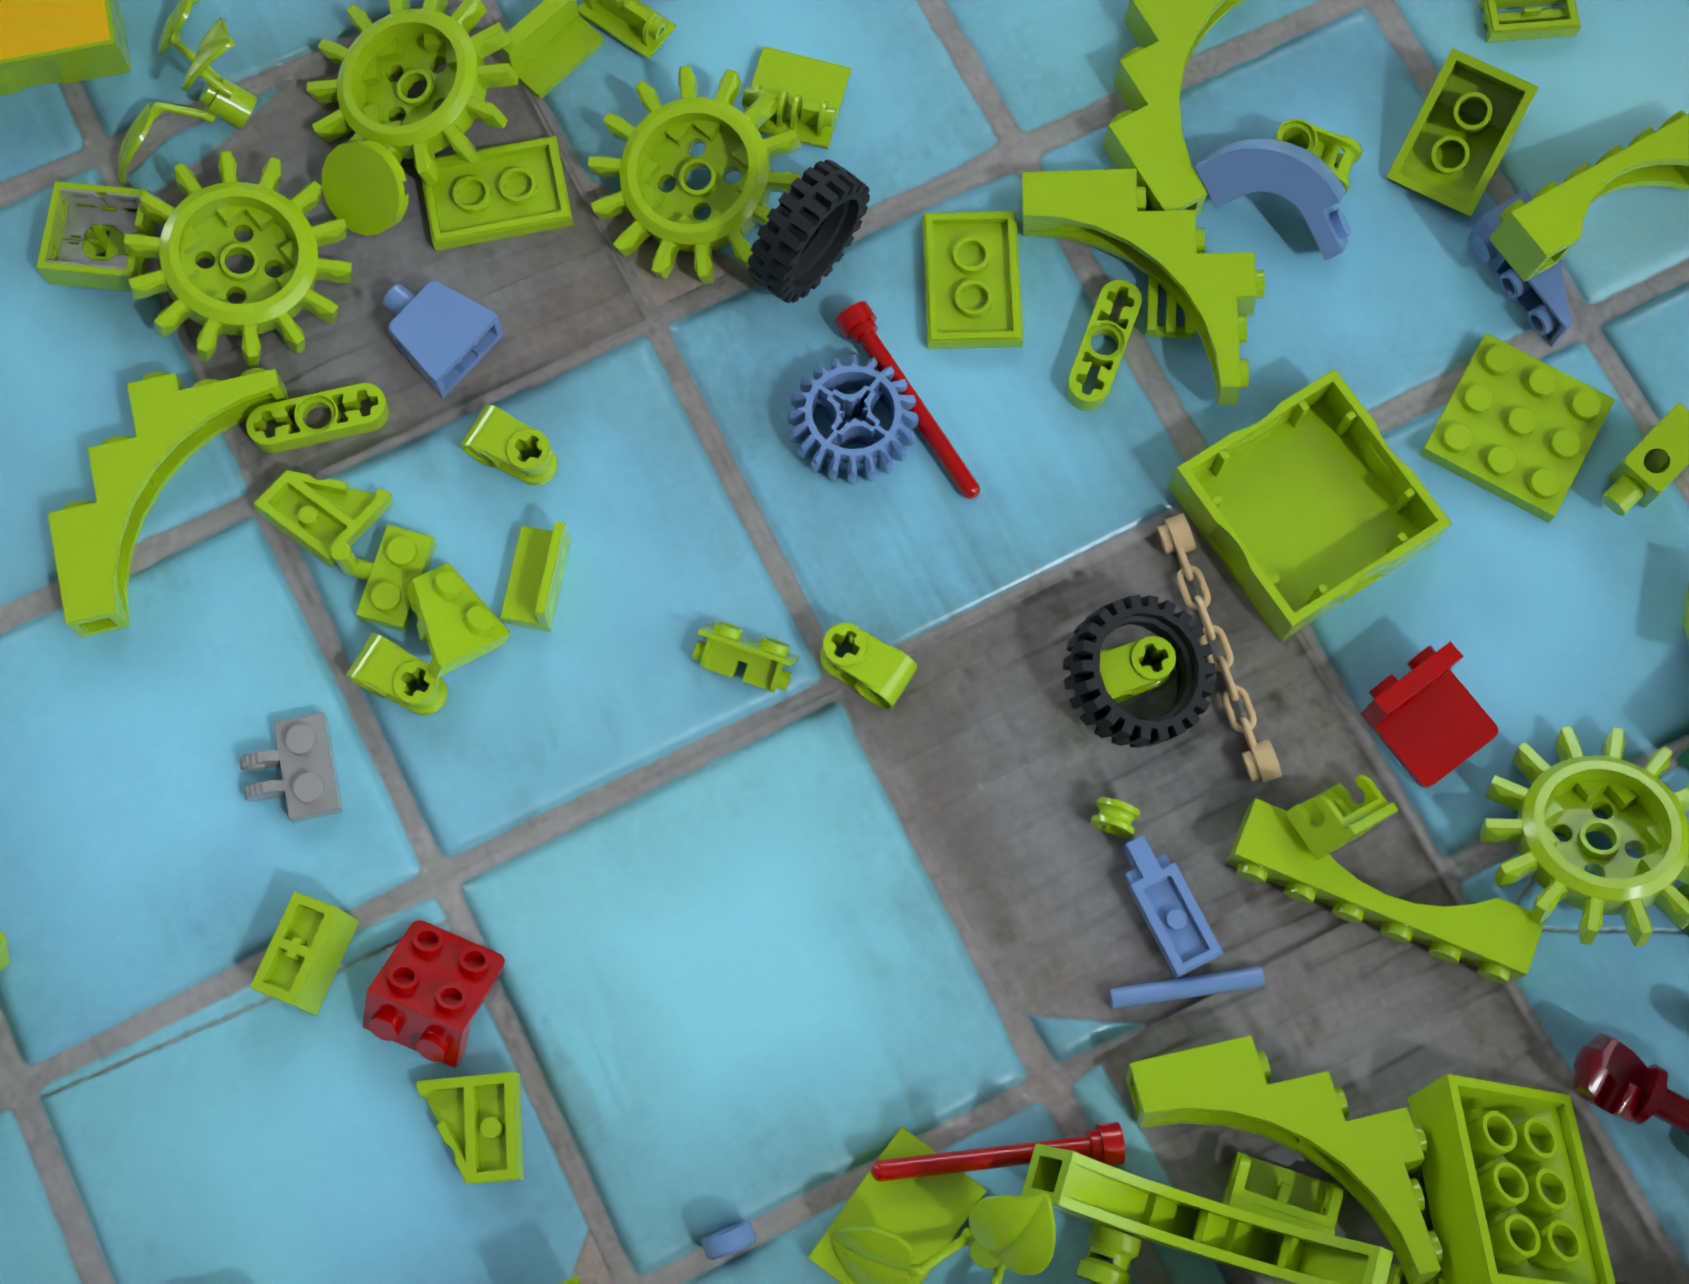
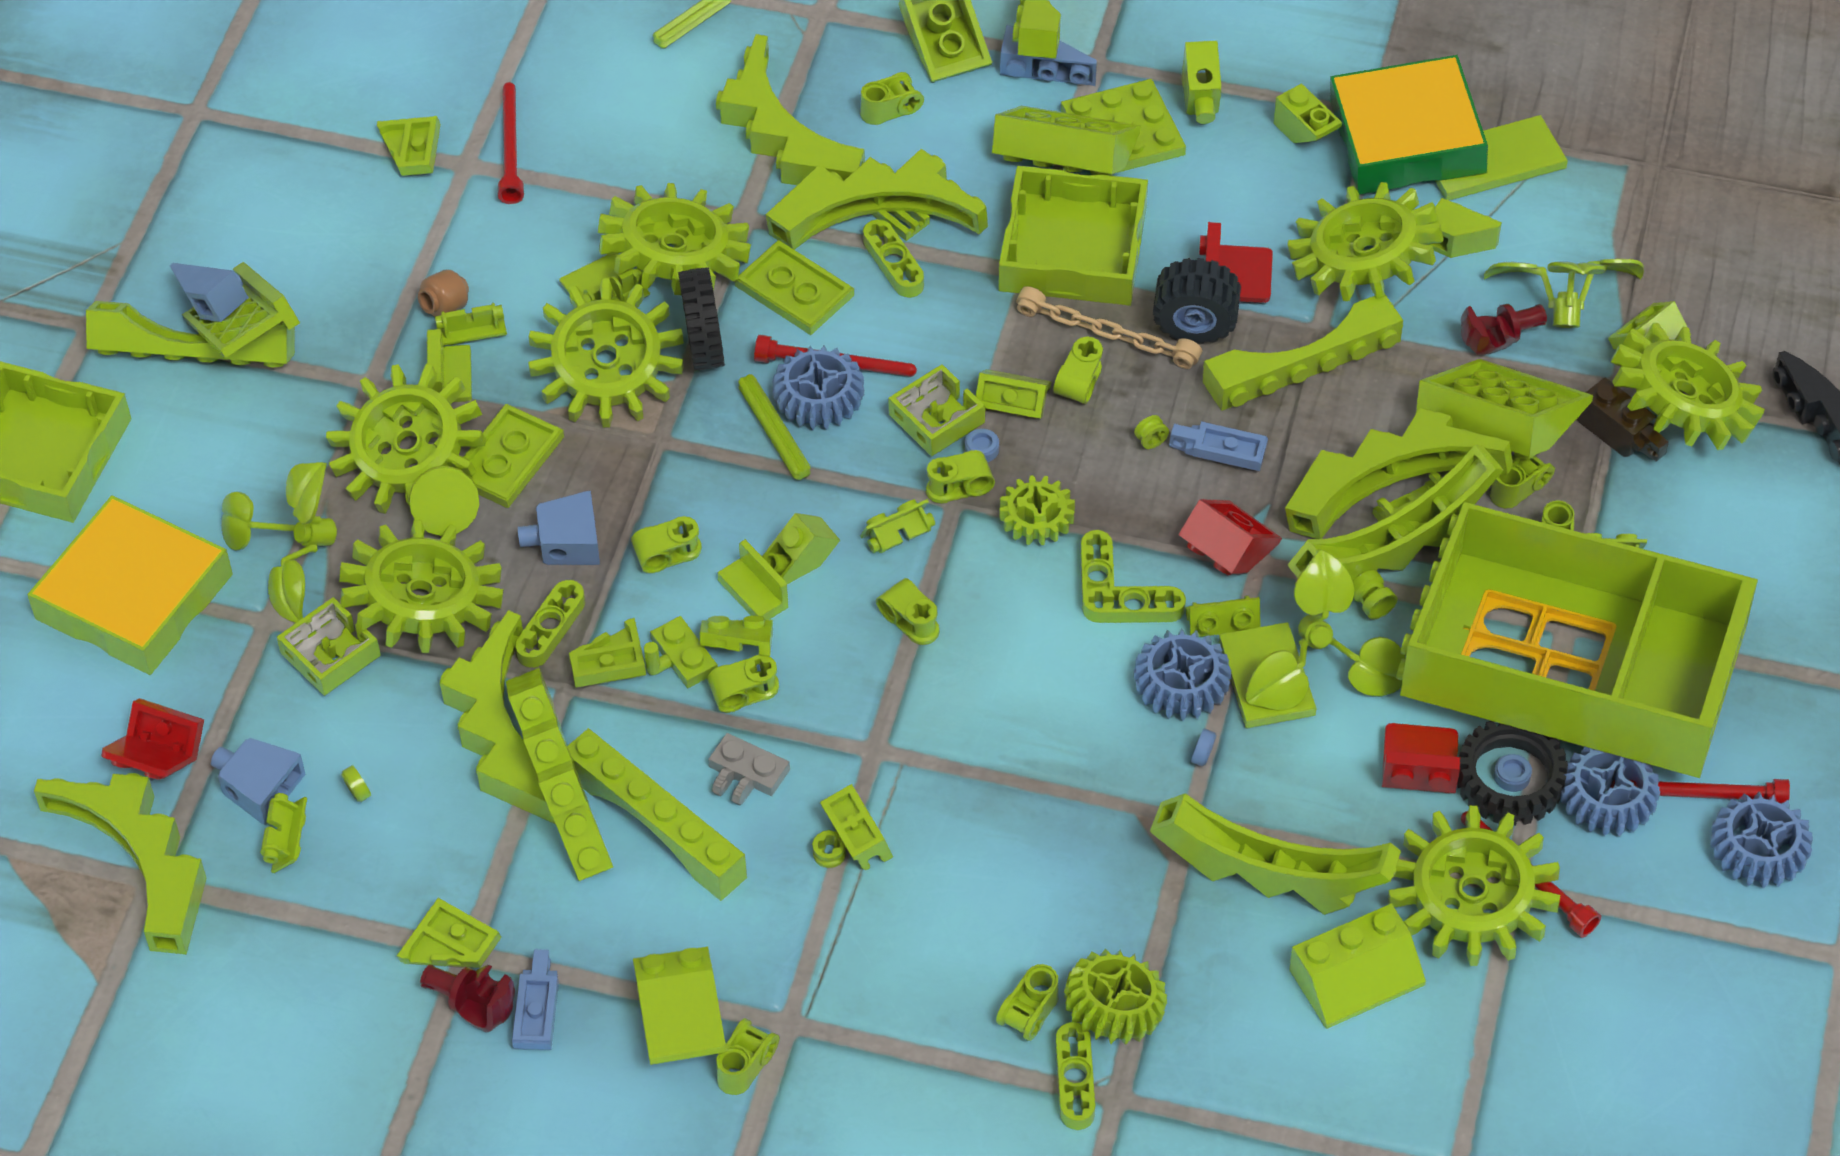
camera: 45 degrees left, 20 degrees down
red bracket [362,920,505,1069] -> none
lime wing [417,1072,524,1185] -> none
red piece [871,1122,1125,1182] -> none
black tyre [1063,595,1216,748] -> none
medium blue bar [1109,966,1265,1009] -> none
medium blue arch [1195,139,1351,261] -> none
lime hinge [1285,775,1398,860] -> none
none -> lime arch [506,668,613,881]
none -> lime arch [568,728,747,901]
none -> lime gear [598,183,751,296]
none -> lime axle [738,374,811,480]
none -> lime slope [762,513,840,584]
none -> lime bush [812,830,846,868]
none -> lime piece [876,578,940,645]
none -> lime piece [888,364,985,457]
none -> medium blue tile [965,429,999,462]
none -> lime panel [976,369,1052,419]
none -> lime slope [992,105,1141,176]
none -> lime gear [999,475,1075,545]
none -> lime beam [1081,530,1186,623]
none -> medium blue gear [1134,628,1231,721]
none -> black wheel [1153,258,1241,344]
none -> slope [1178,499,1282,575]
none -> lime hinge [1185,595,1261,637]

